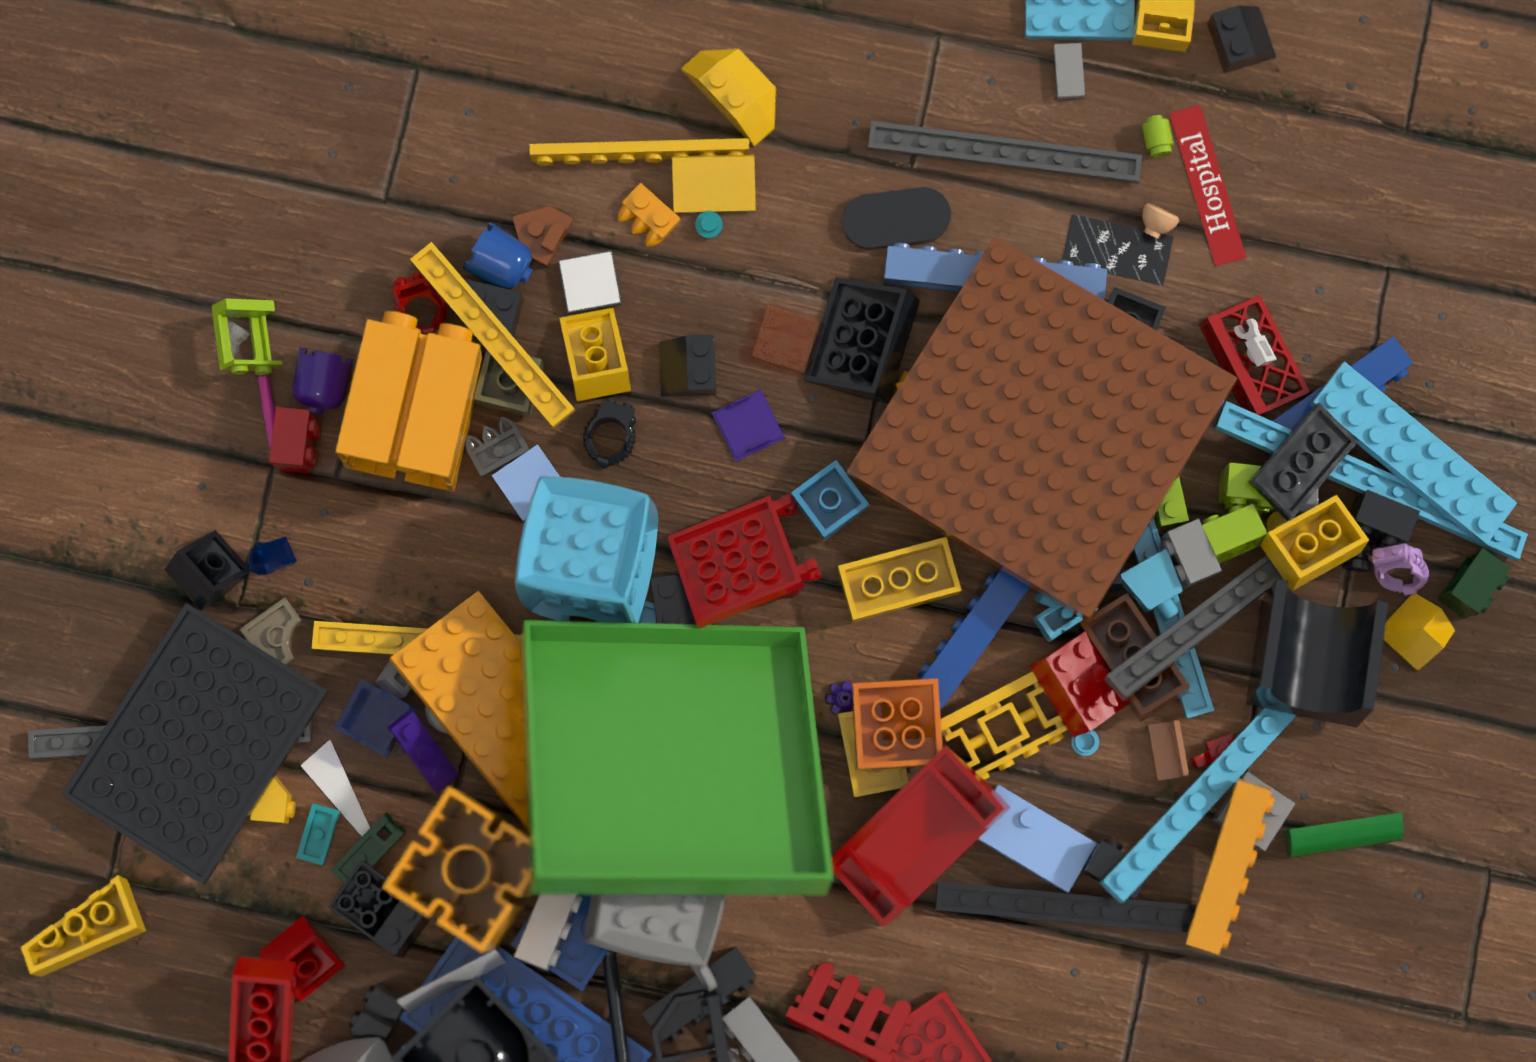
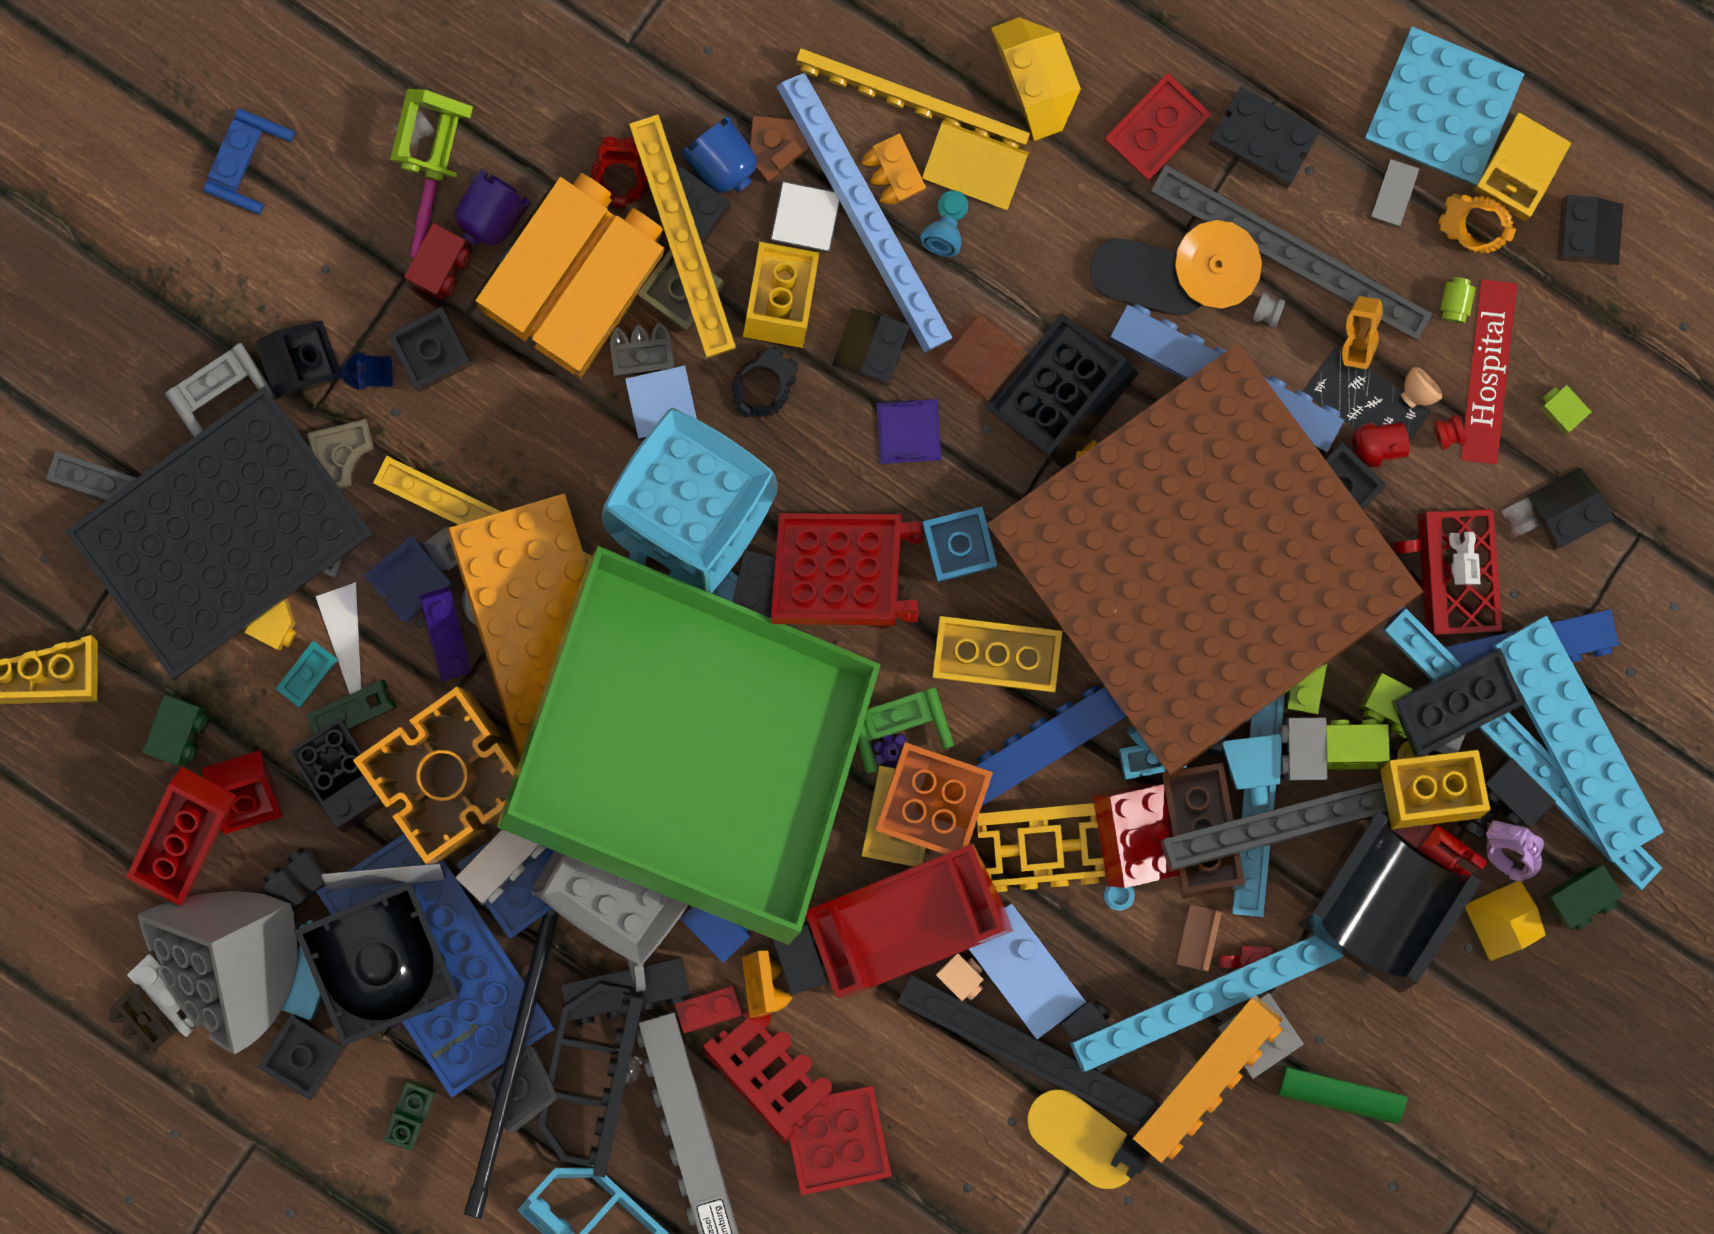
camera: 25 degrees right, 5 degrees up
none -> dark green brick [142,694,210,766]
none -> light grey plate [165,343,274,437]
none -> blue plate [203,108,295,215]
none -> black brick [387,307,473,393]
none -> red plate [674,985,743,1033]
none -> blue brick [680,906,751,963]
none -> light orange tile [742,951,792,1018]
none -> black brick [773,924,828,995]
none -> light blue plate [777,73,952,353]
none -> bright green plate [857,687,954,774]
none -> dark azure brick [920,216,962,257]
none -> light nougat brick [936,954,984,1001]
none -> yellow tile [1028,1090,1131,1189]
none -> red plate [1104,73,1212,182]
none -> black tile [1111,1134,1151,1178]
none -> light orange piece [1175,220,1262,309]
none -> black piece [1208,86,1321,189]
none -> light grey wheel [1252,292,1286,329]
none -> light orange brick [1342,296,1383,369]
none -> red piece [1352,421,1410,468]
none -> red plate [1391,824,1487,875]
none -> red tile [1392,538,1423,554]
none -> red wheel [1433,414,1466,450]
none -> light orange piece [1438,193,1516,254]
none -> clear wheel [1501,497,1542,538]
none -> black slope [1526,468,1614,550]
none -> lime brick [1540,385,1591,435]

